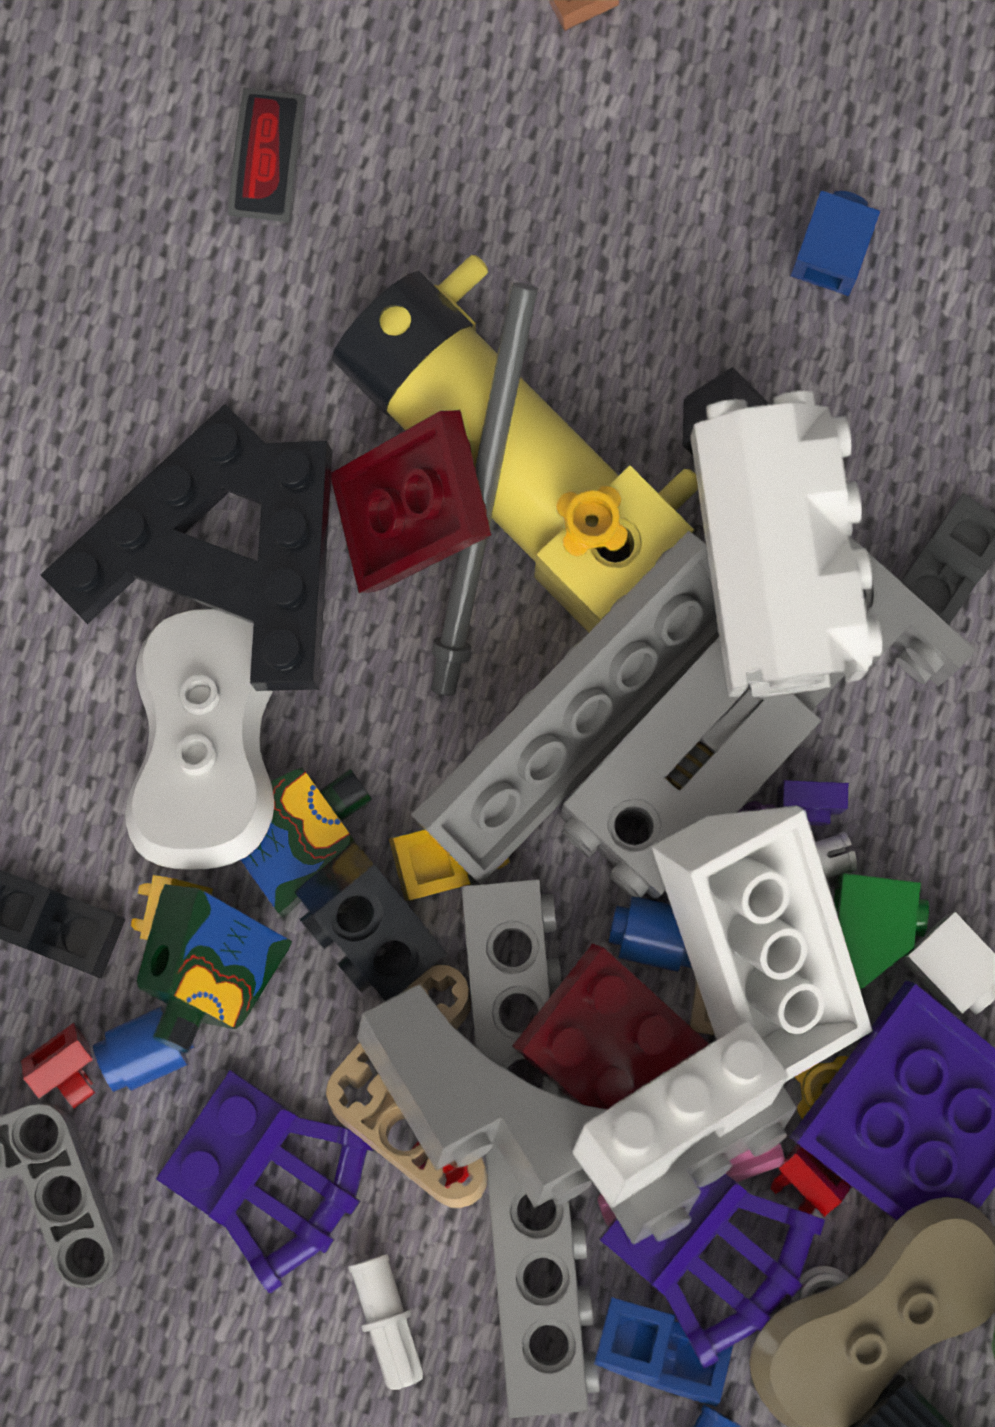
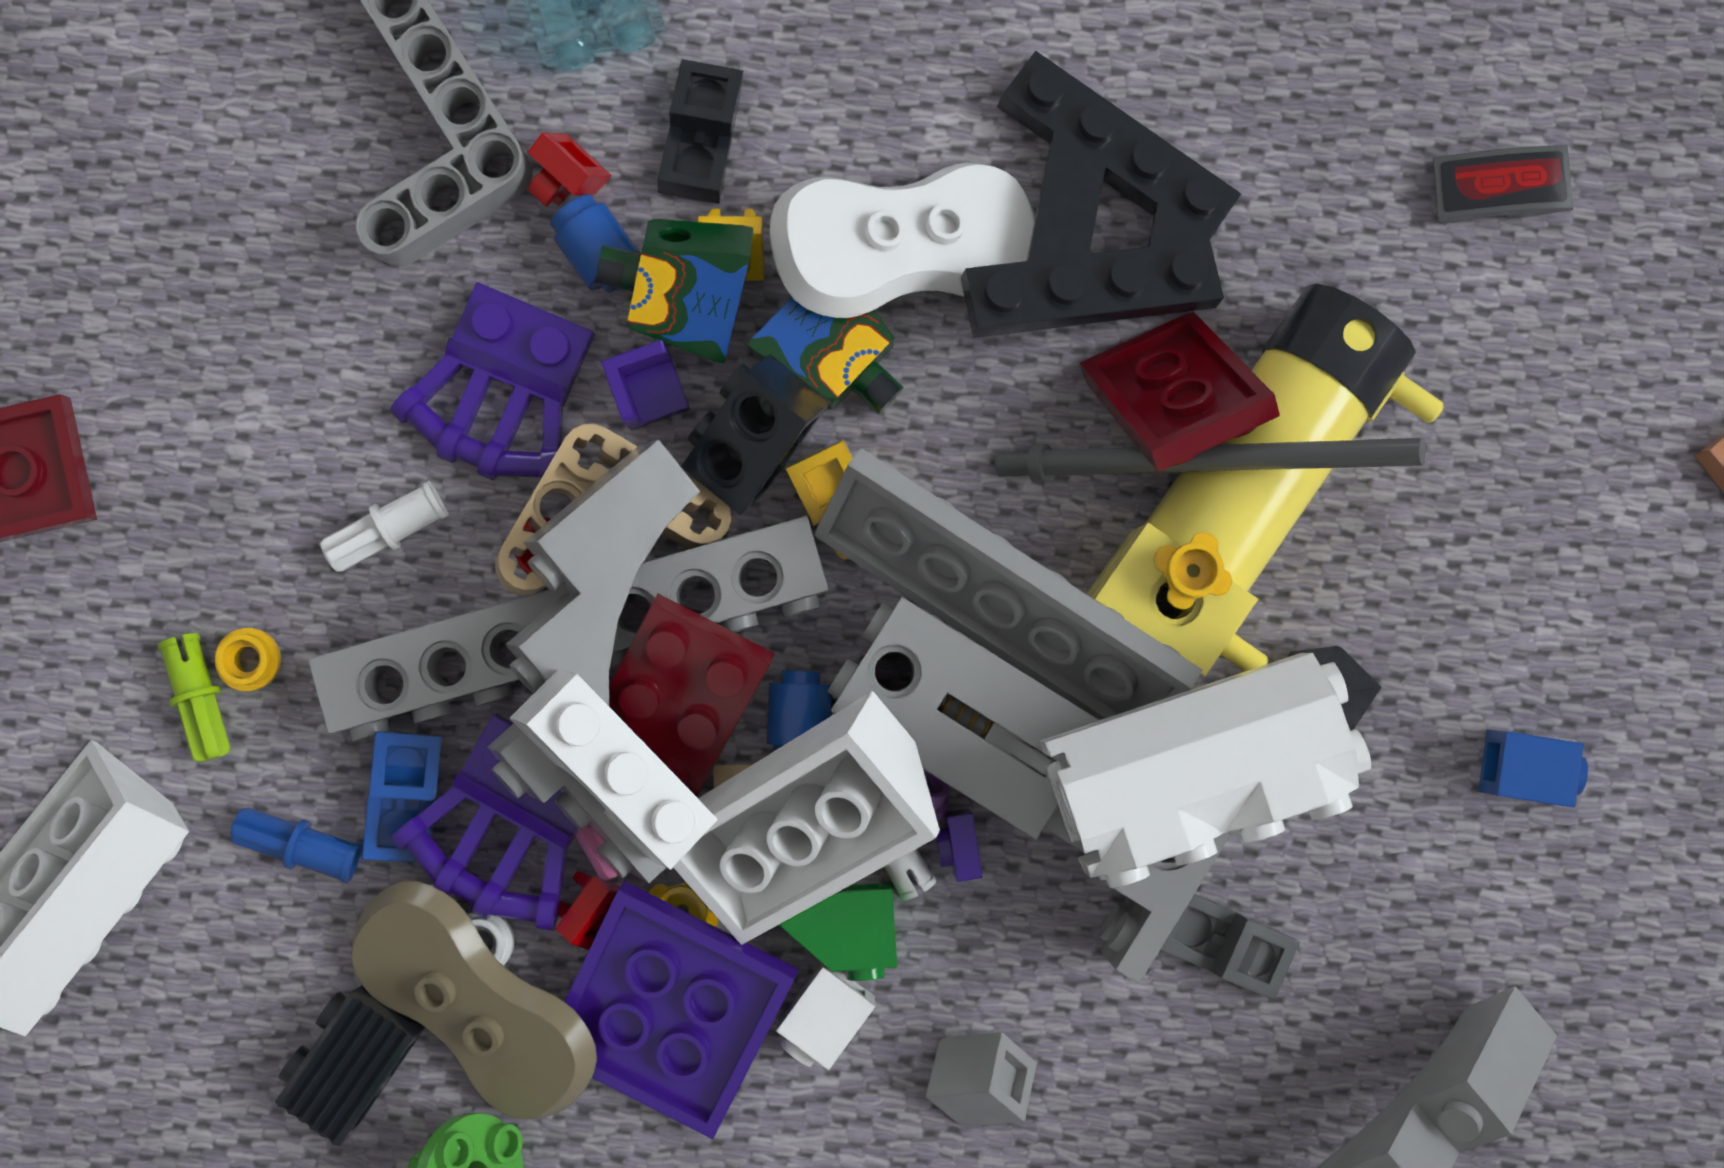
camera: 80 degrees right, 5 degrees up
none -> dark purple panel [601,340,690,431]

